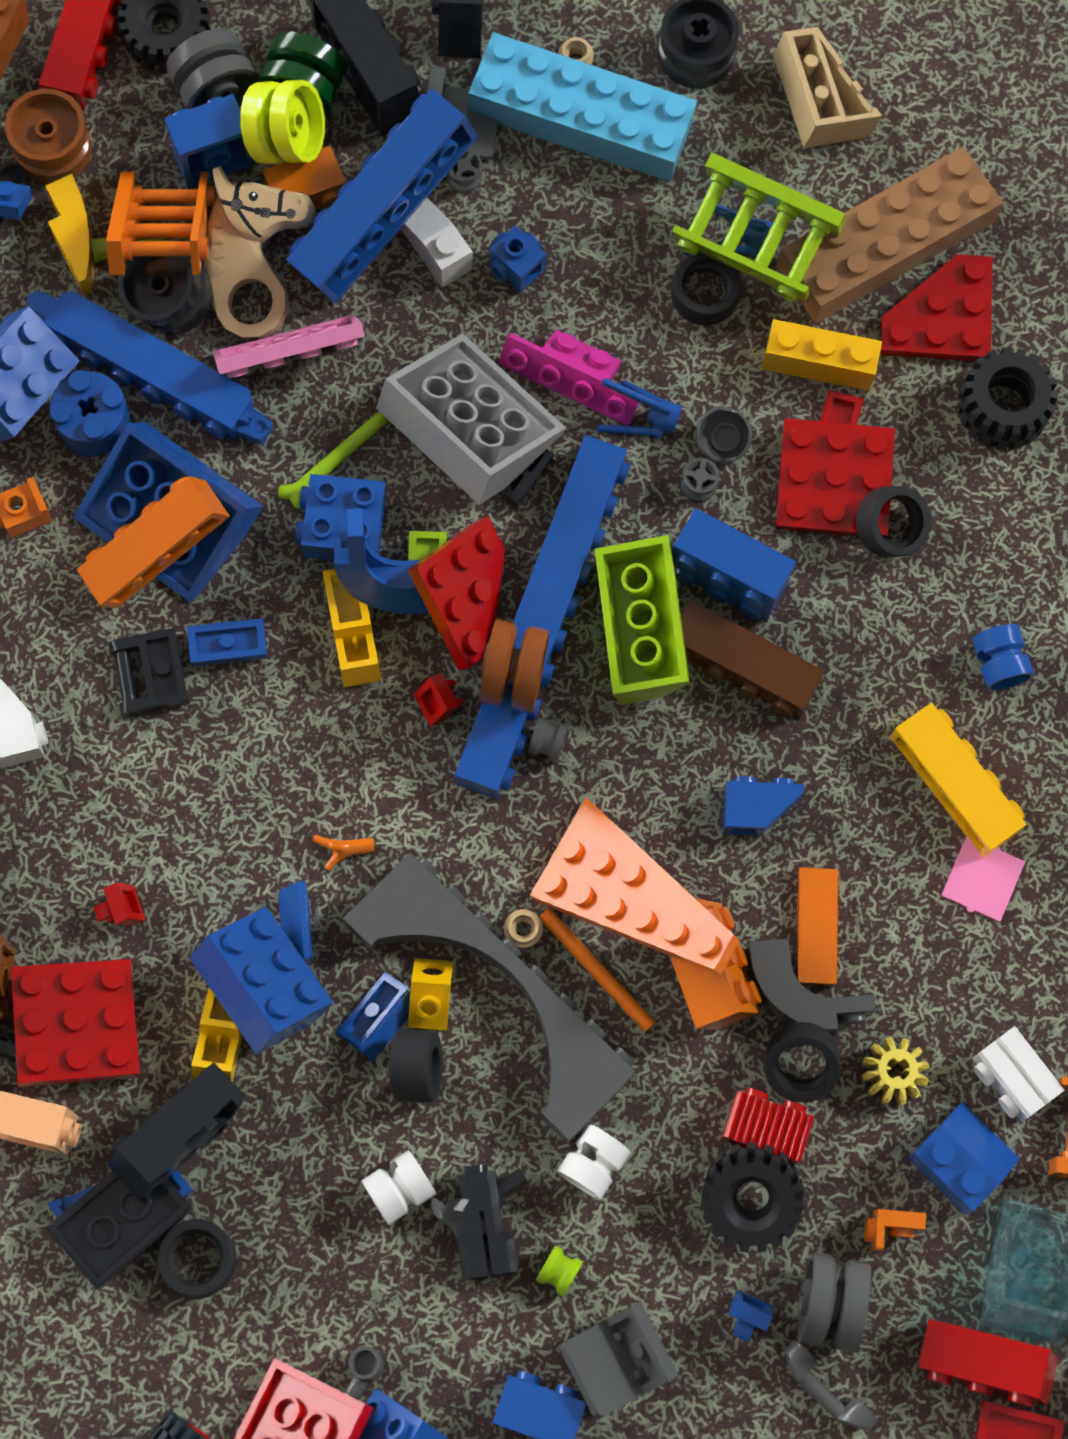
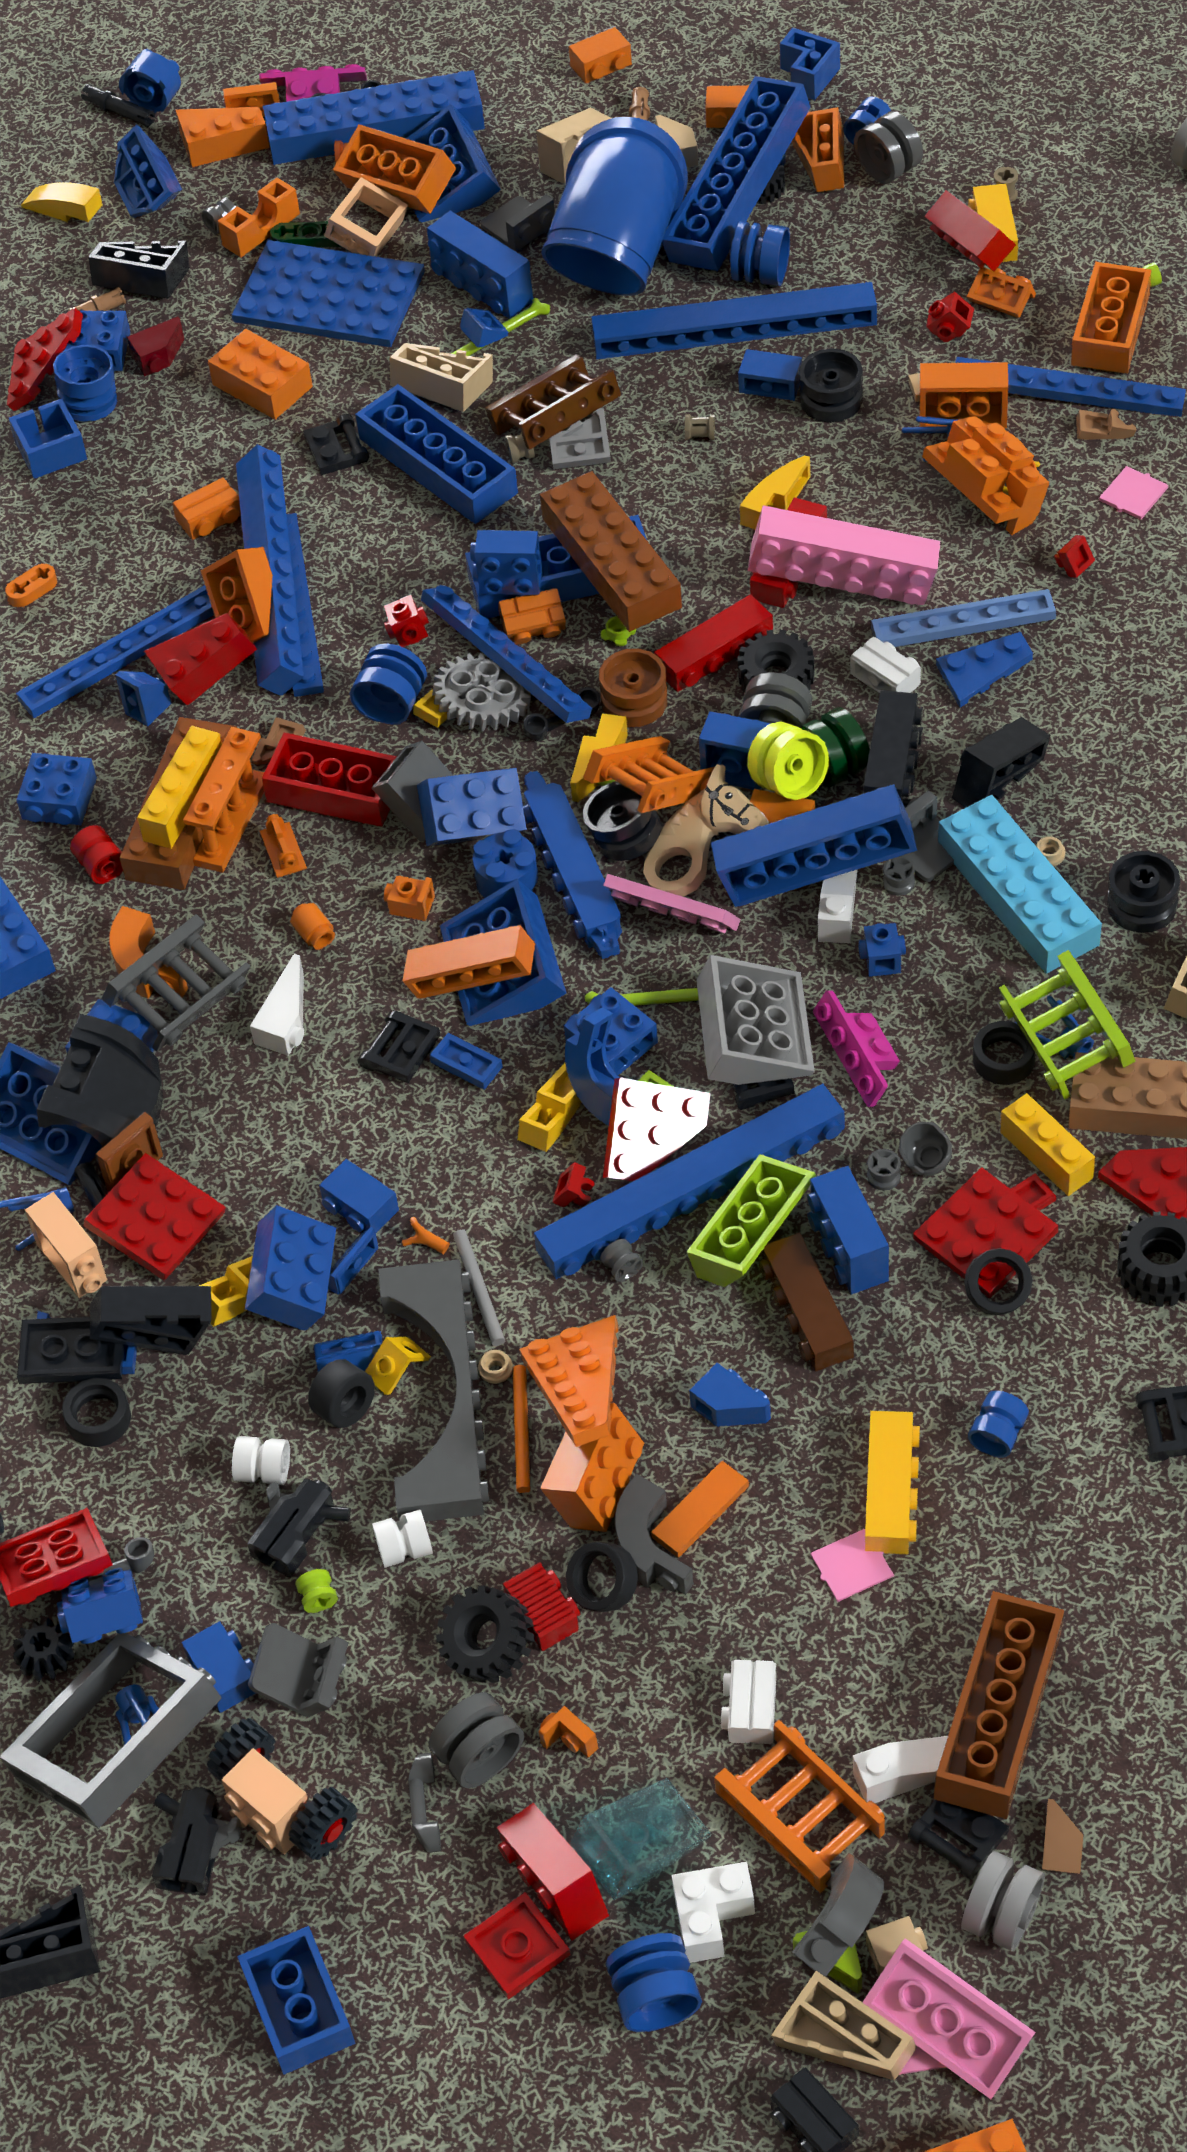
camera: 50 degrees right, 20 degrees down
red tile [93,882,146,927] -> none
dark orange wheel [479,619,550,713] -> none
blue plant [597,378,682,439] -> none
blue tile [729,1289,774,1343] -> none
light yellow gear [861,1037,929,1106] -> none
blue slope [907,1102,1020,1215] -> none
none -> blue brick [319,1159,399,1233]
none -> light grey bar [453,1230,505,1346]

